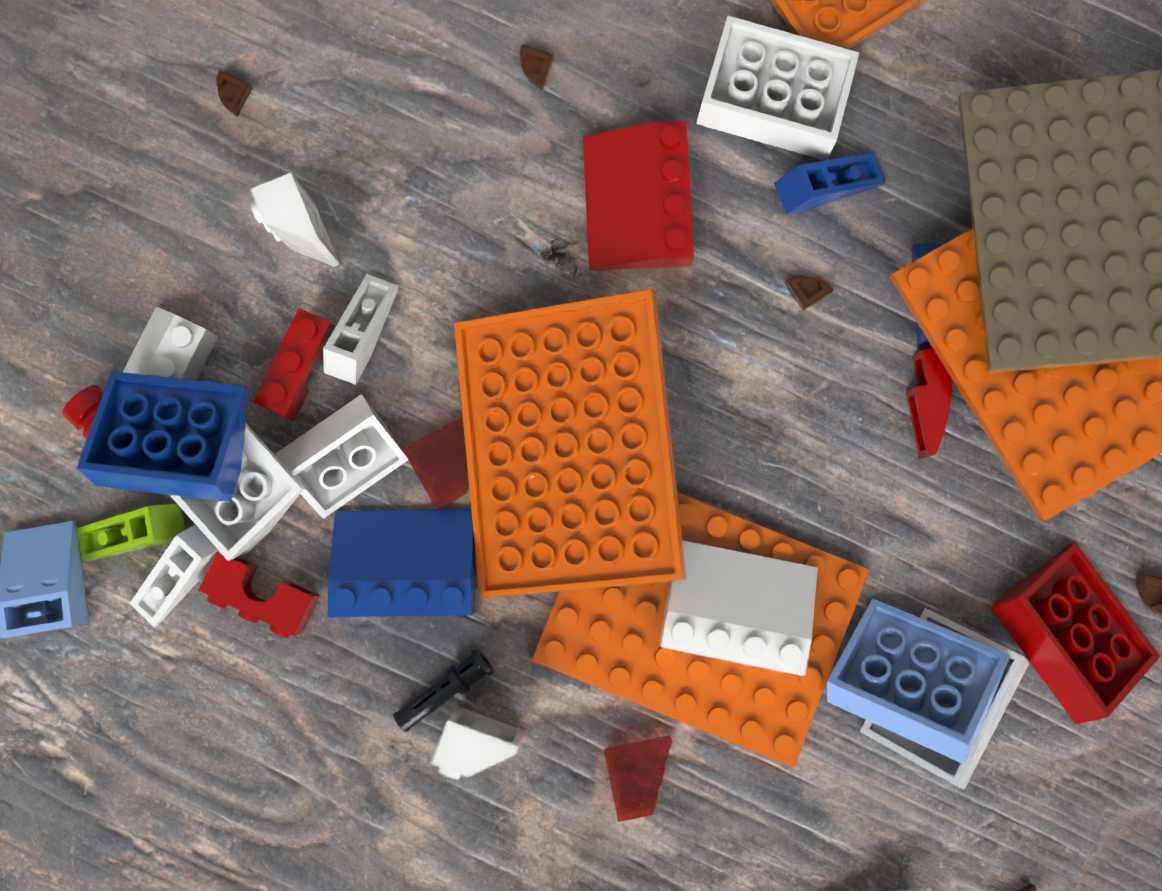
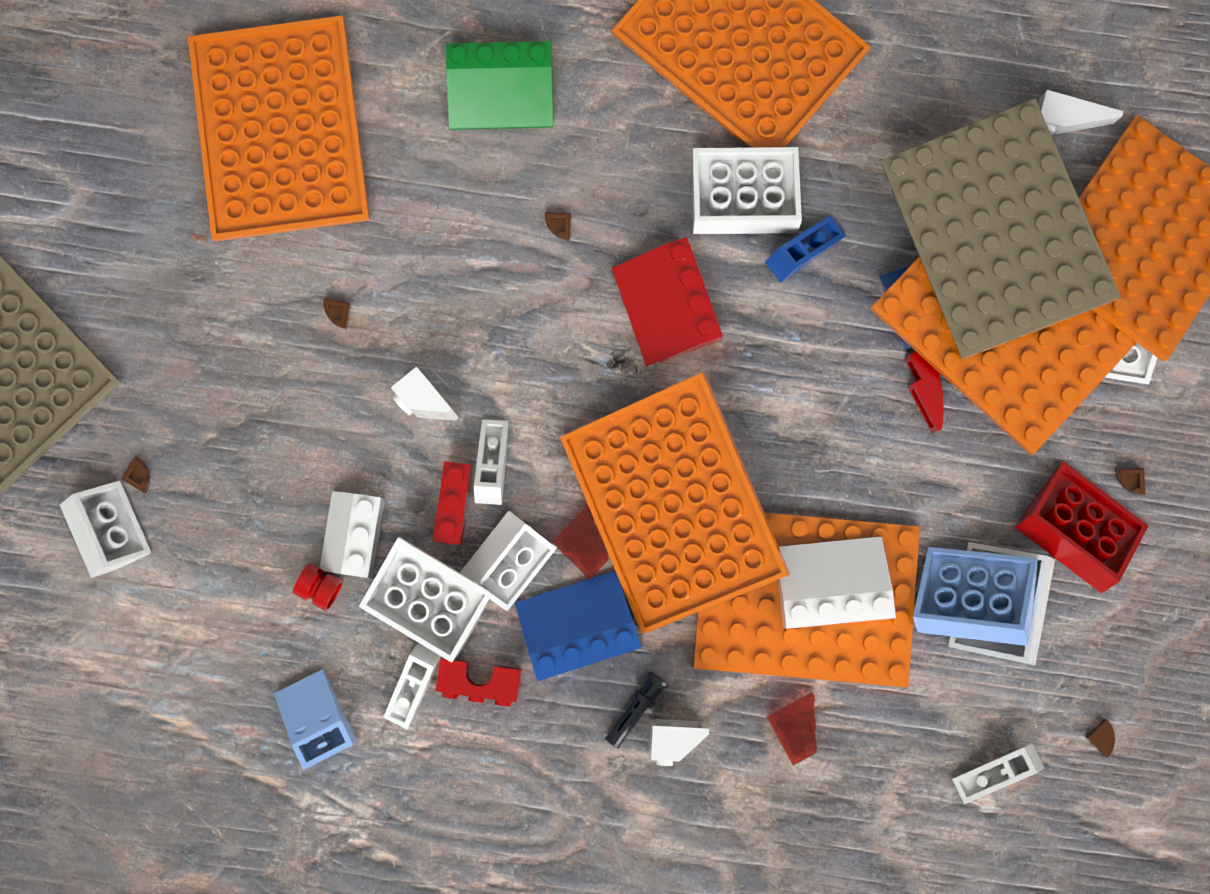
camera: 20 degrees left, 0 degrees up
blue slope [76,371,249,503] -> none
lime slope [76,503,185,562] -> none
reddish brown tile [785,276,834,311] -> none

